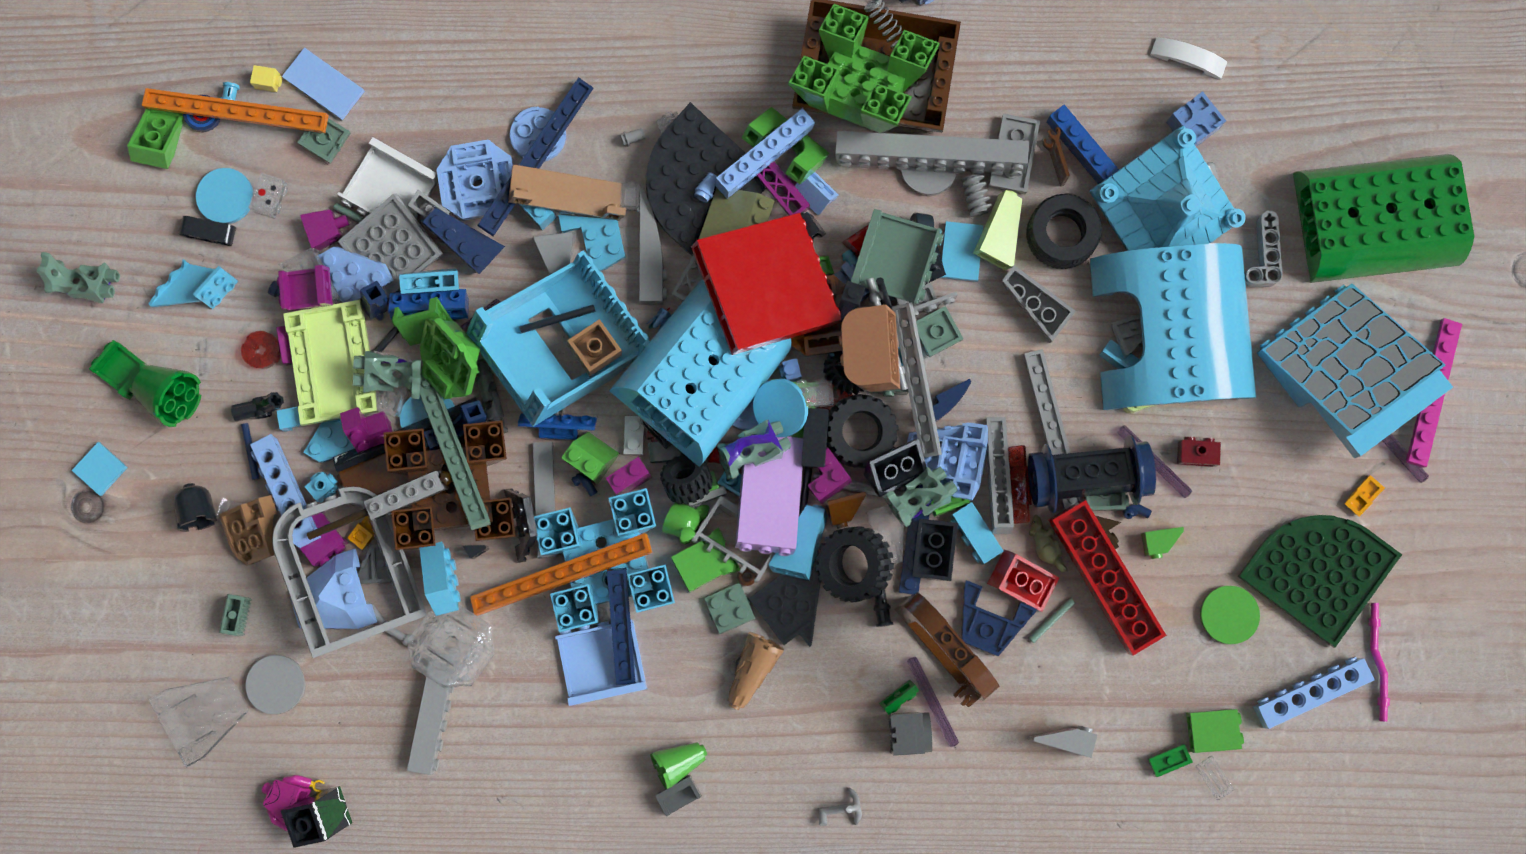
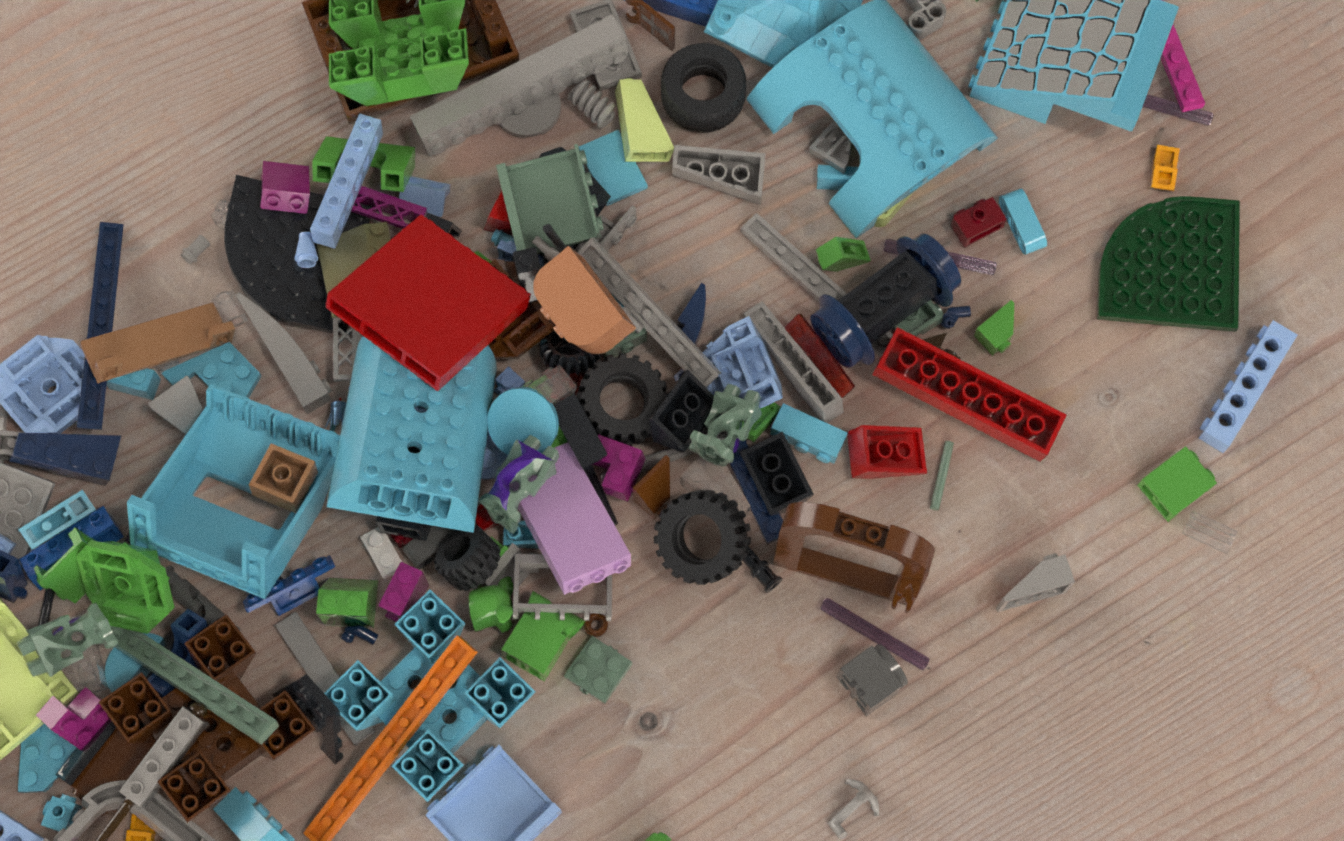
camera: 35 degrees left, 10 degrees down
black slope [463,545,489,559] -> none
light blue tile [509,107,566,162] -> none
black bar [519,305,596,334] -> none
dark blue plate [607,568,636,685] -> none
medium nougat cone [728,632,784,710] -> none
black wing [749,559,821,647] -> none
medium azure slope [769,505,828,580] -> none
green plate [879,680,920,715] -> none
sand green plate [916,306,964,358] -> none
dark blue wing [962,580,1037,656] -> none
olive animal [1029,514,1068,573] -> none
green plate [1148,744,1193,778] -> none
bright green tile [1200,586,1260,644] -> none
dark pink bar [1368,603,1390,722] -> none
none -> magenta panel [260,161,310,214]
none -> bright green slope [816,237,871,272]
none -> medium azure beam [999,188,1047,255]

